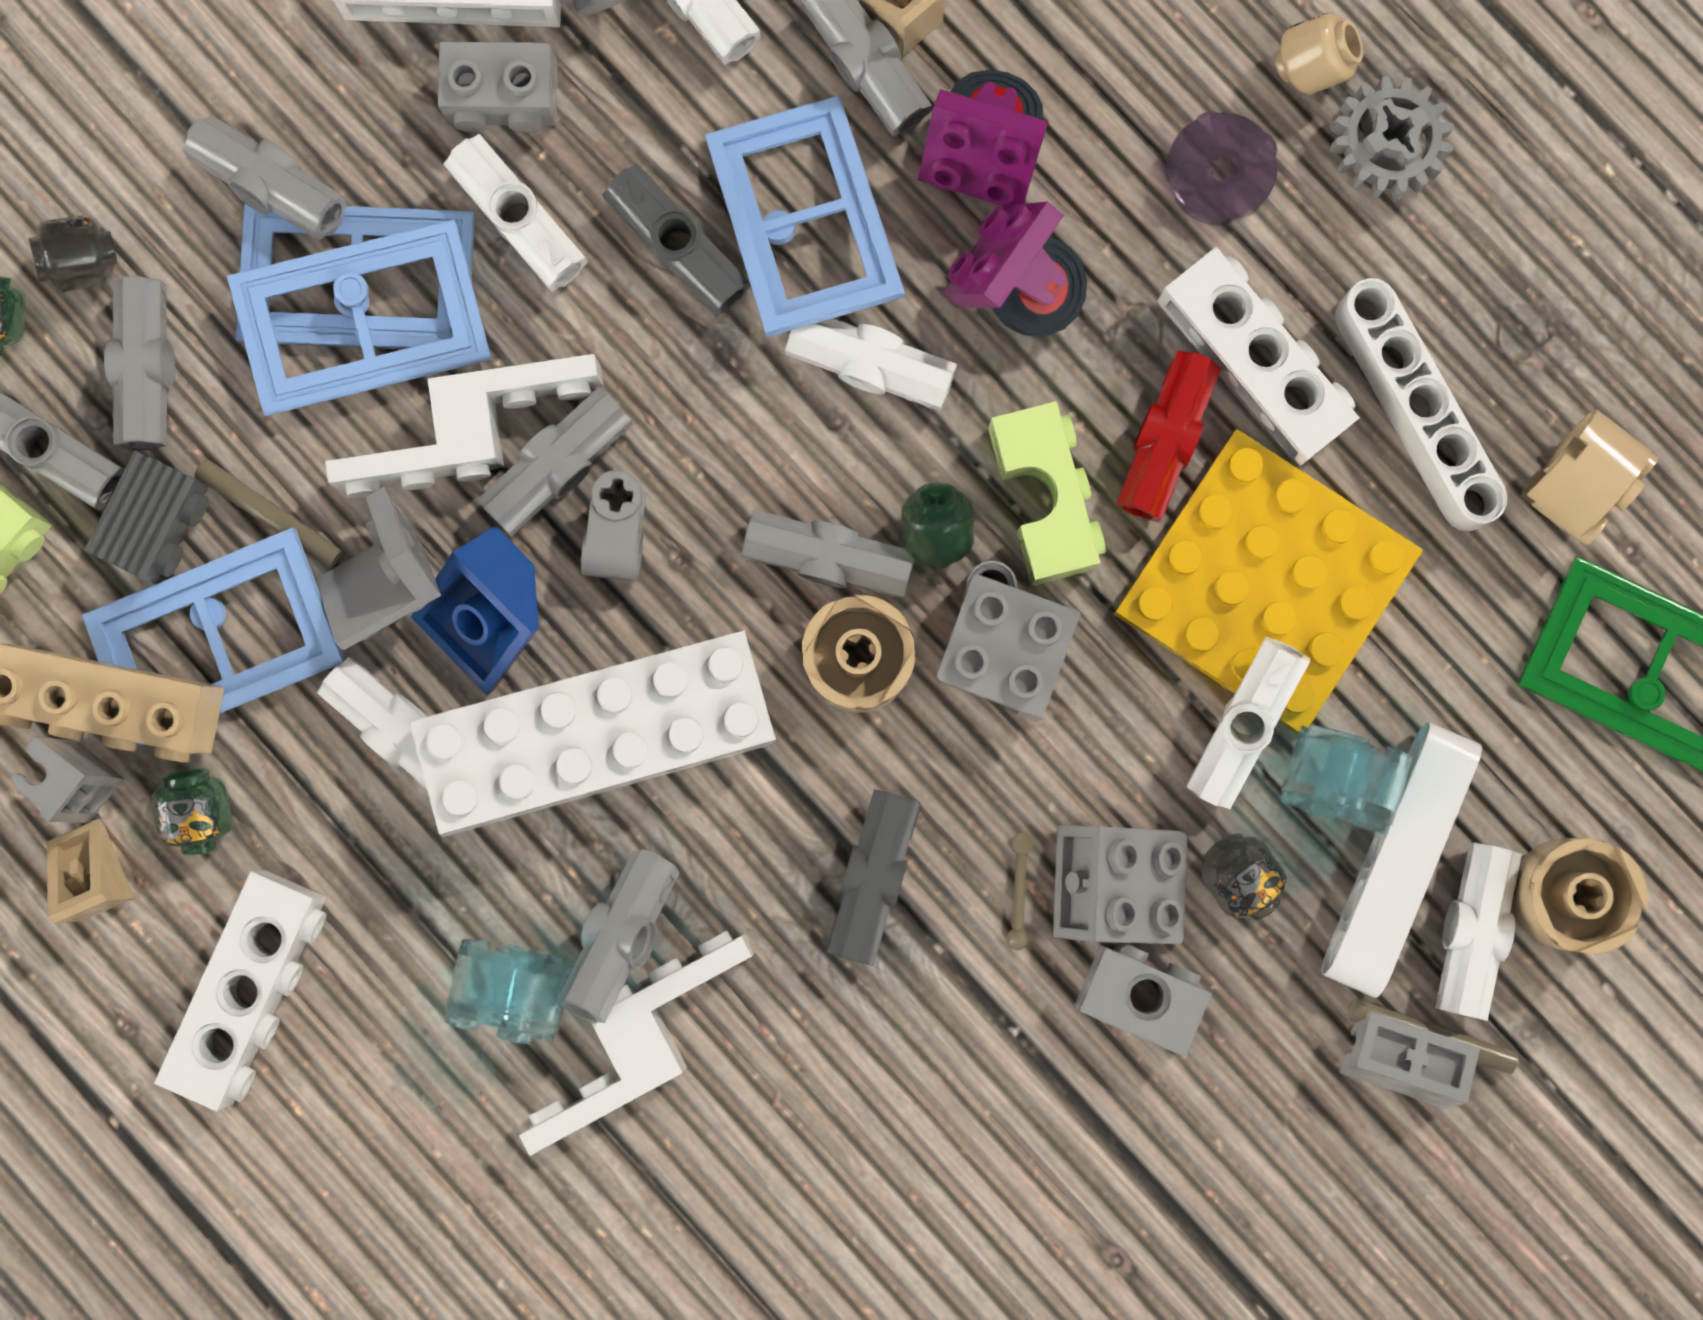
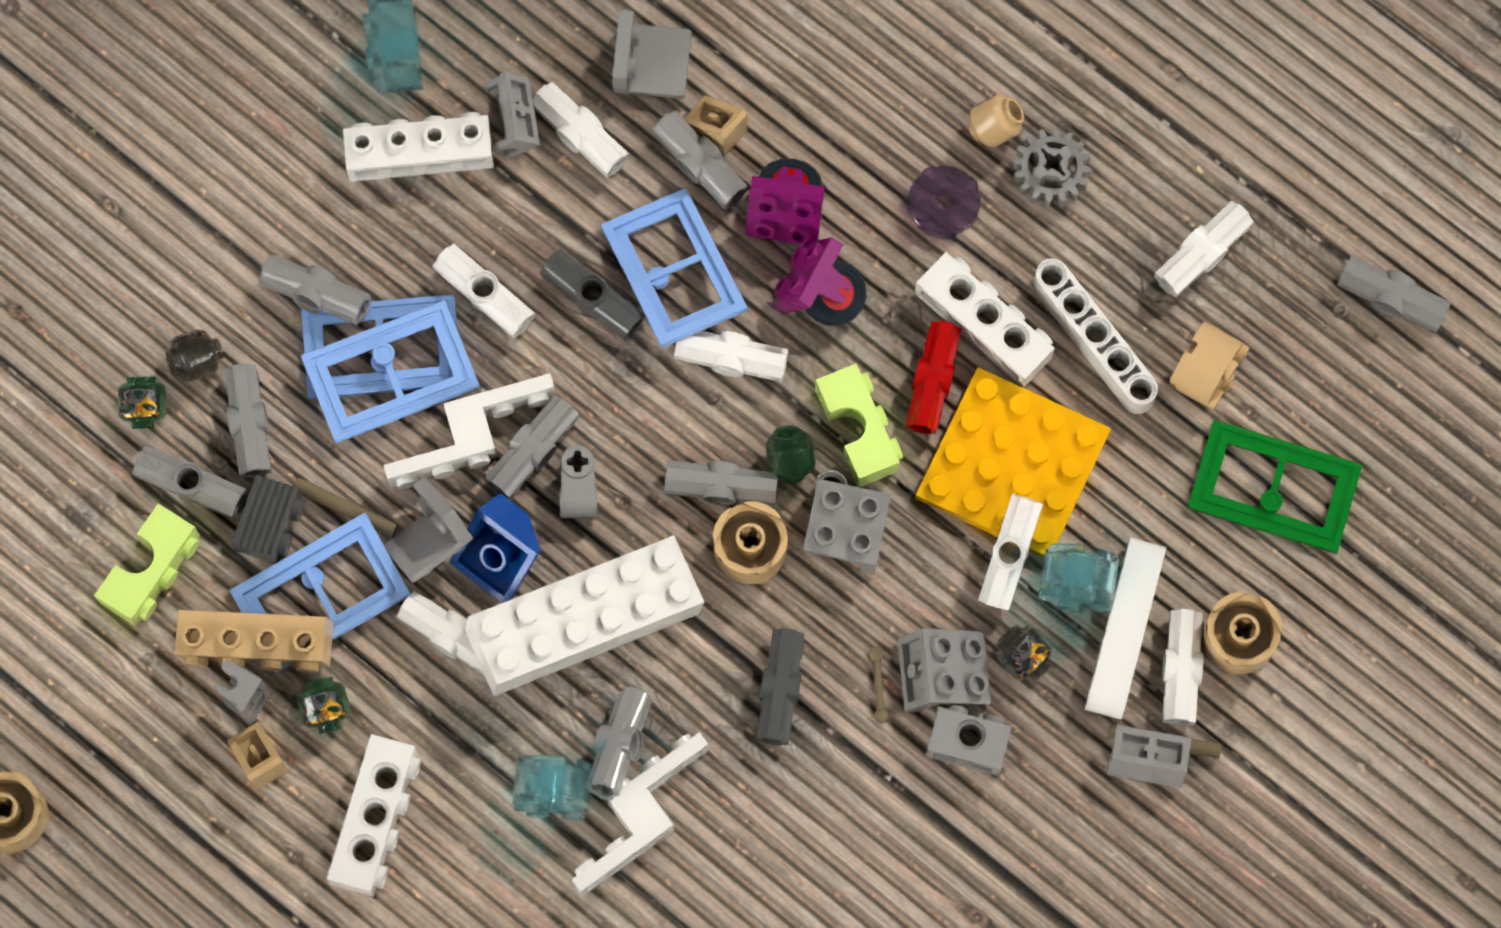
camera: 10 degrees left, 10 degrees down
light grey brick [438,42,558,133] -> none
none -> white piece [1154,201,1254,298]

